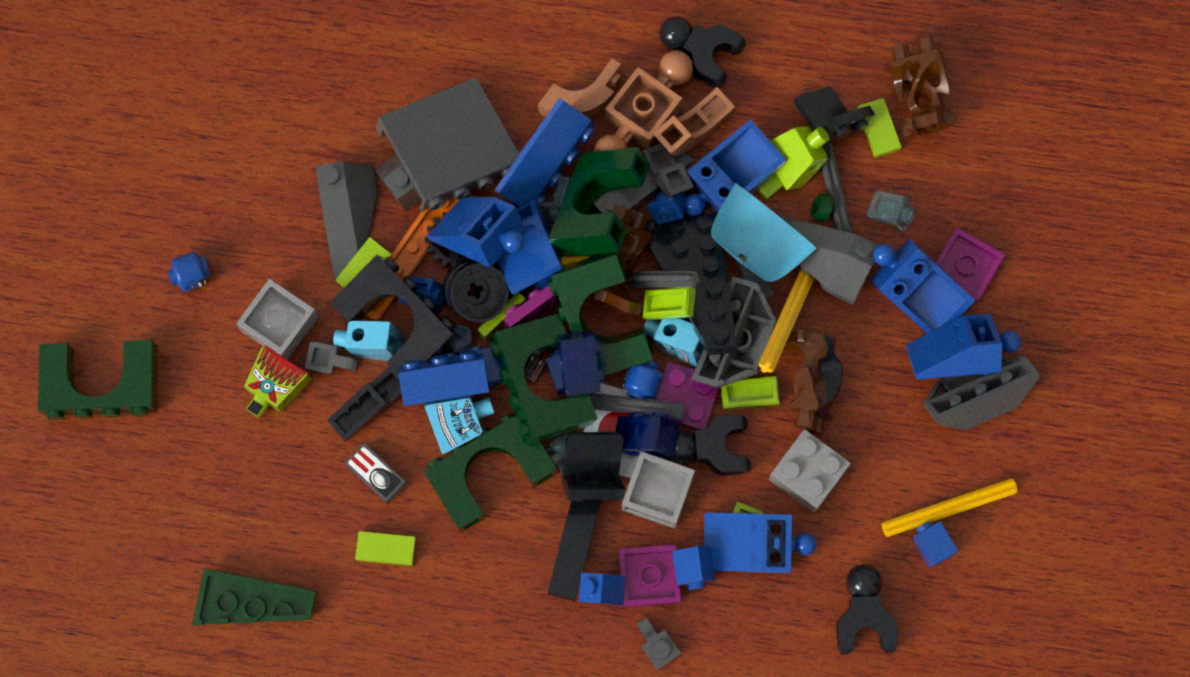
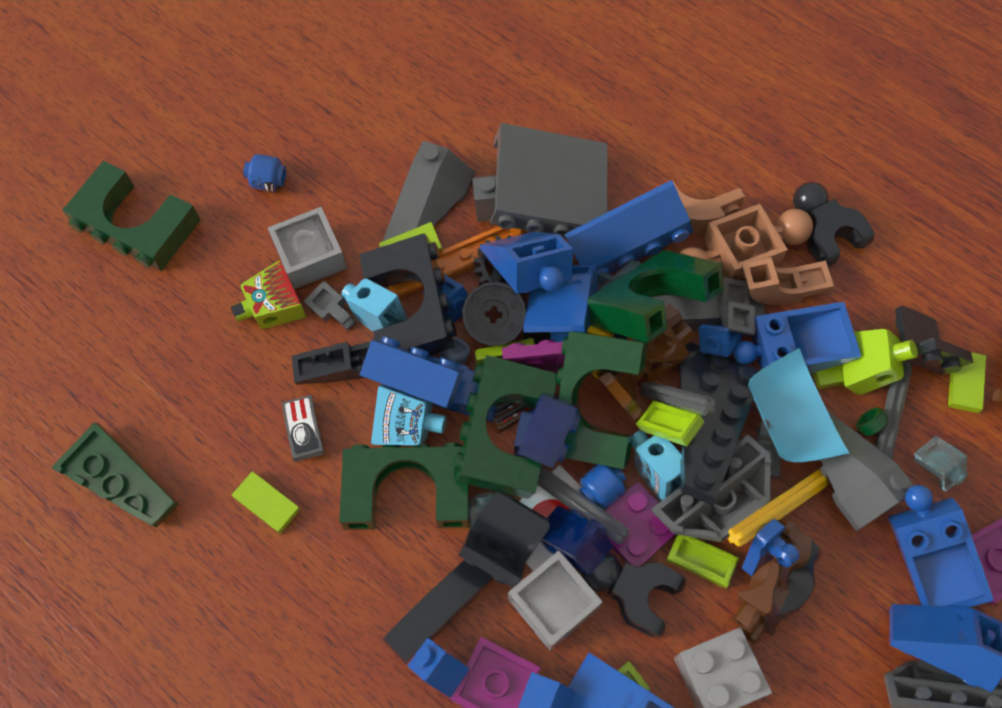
camera: 30 degrees right, 10 degrees down
none -> blue piece [742,519,799,577]

